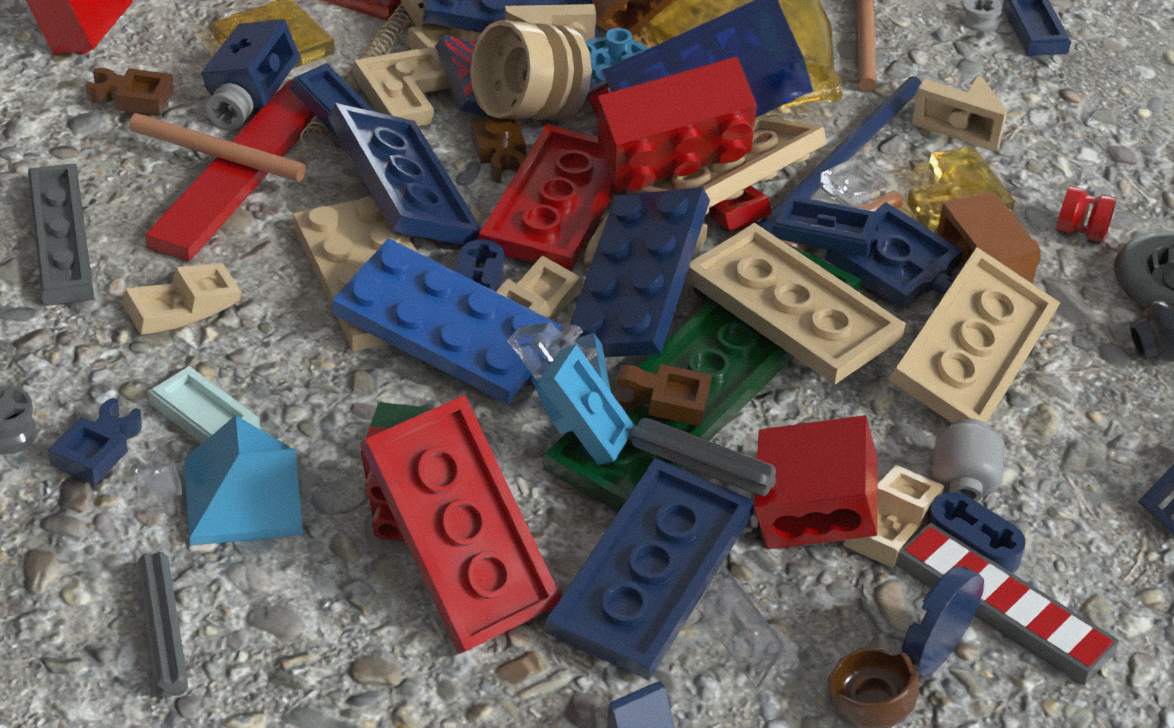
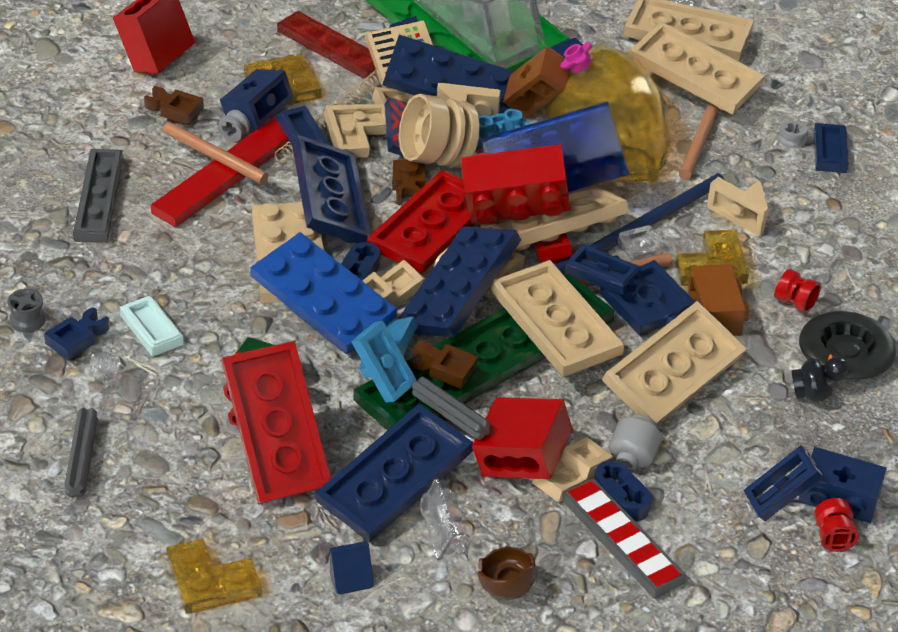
camera: 15 degrees right, 0 degrees up
tan slope [122,263,242,335] -> none
dark azure slope [184,415,303,546] -> none
clear plate [507,322,598,380] -> none
dark blue tile [902,565,984,677] -> none

